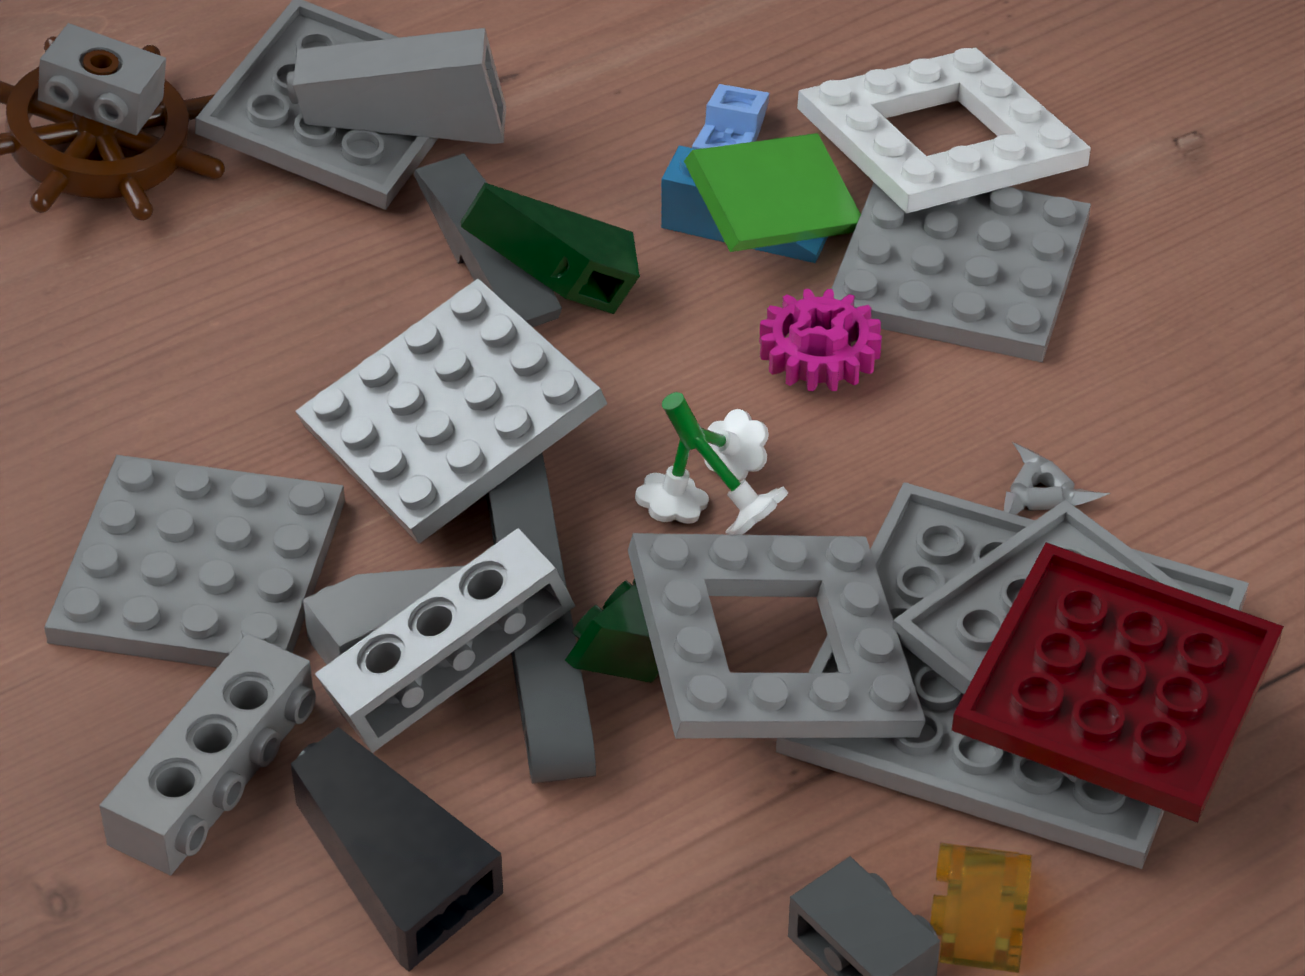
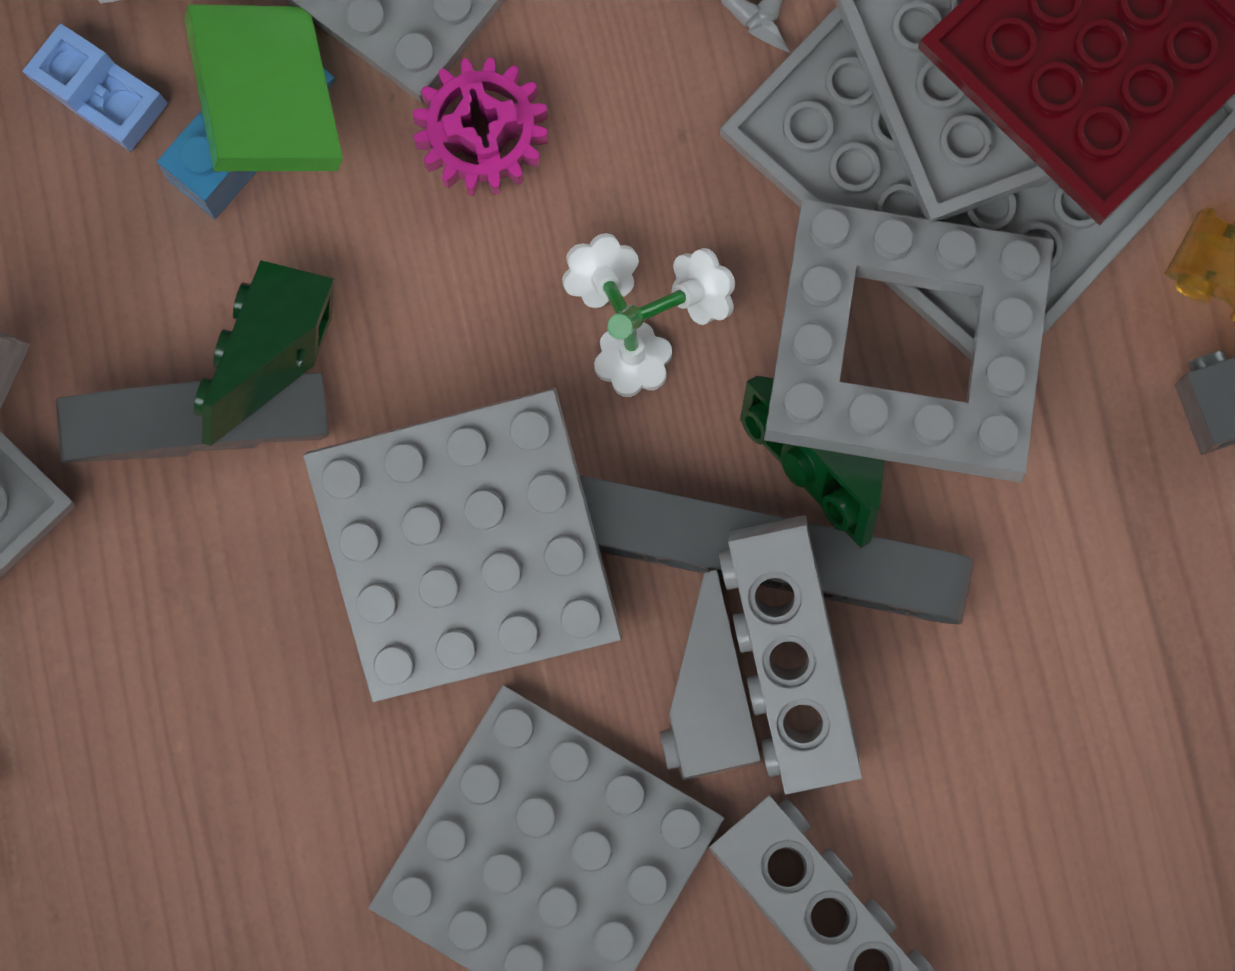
camera: 70 degrees left, 35 degrees up
black slope [291,727,503,972] -> none

